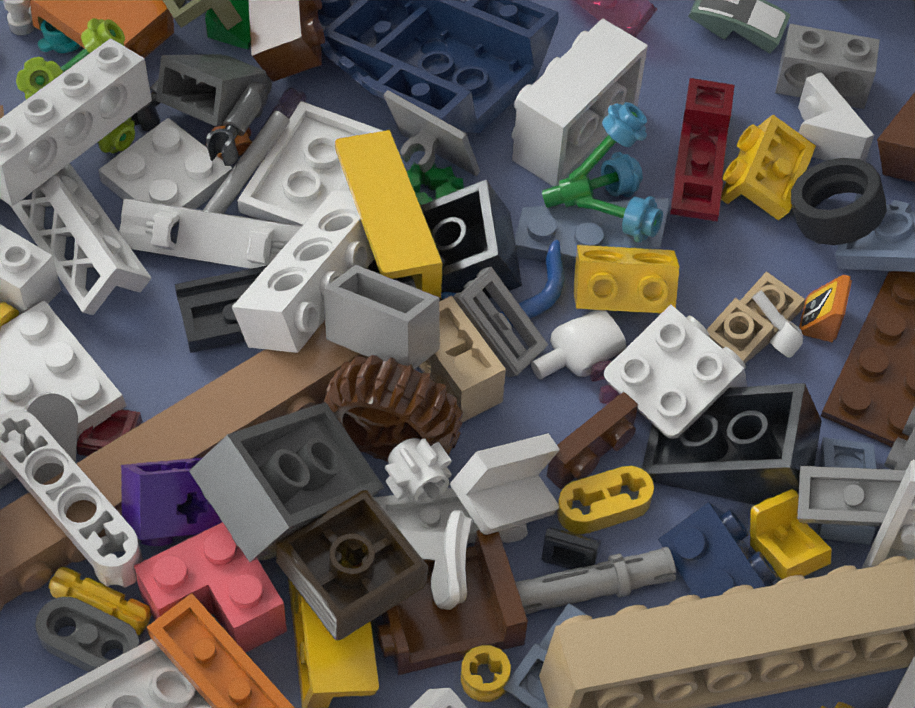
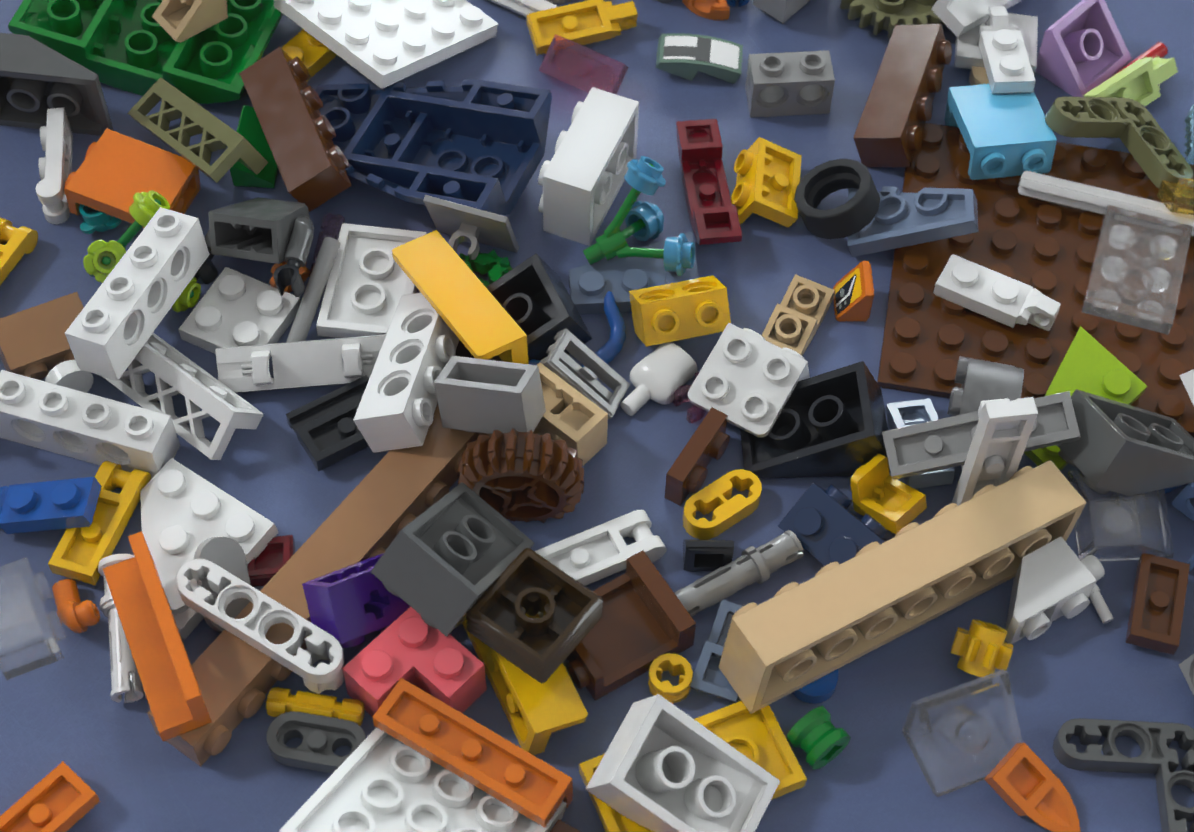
camera: 15 degrees left, 0 degrees up
white gear [385,438,452,504] -> none
white piece [399,510,472,610] -> none
white panel [450,433,560,535] -> none
white hand [752,290,803,358] -> none
white slope [798,72,874,161] -> none

